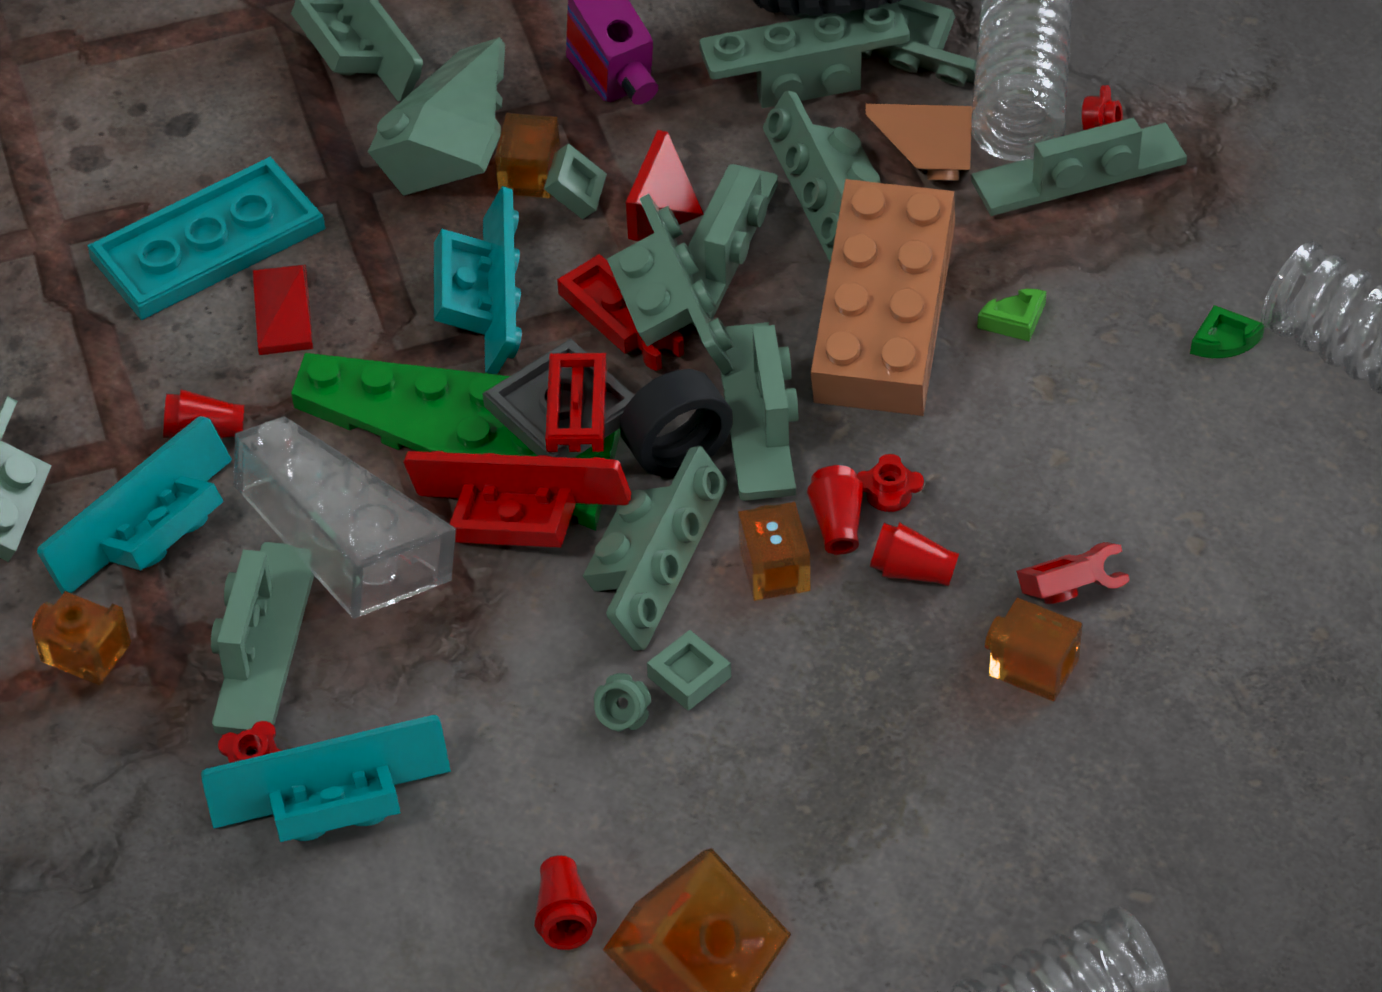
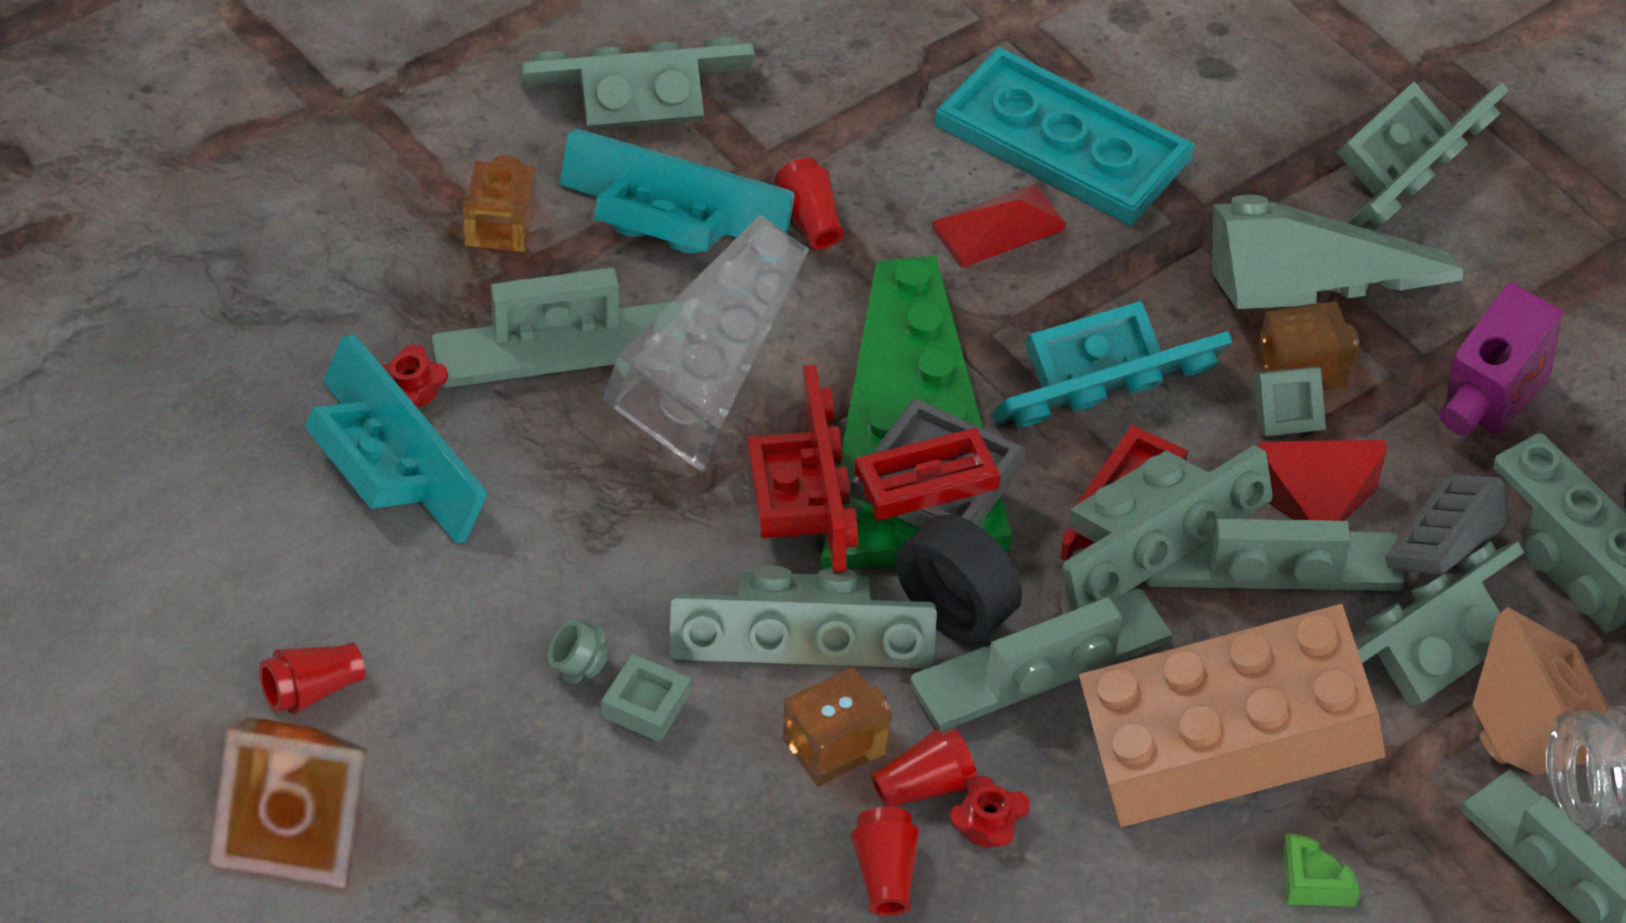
camera: 65 degrees right, 0 degrees up
none -> dark grey slope [1385,474,1511,575]

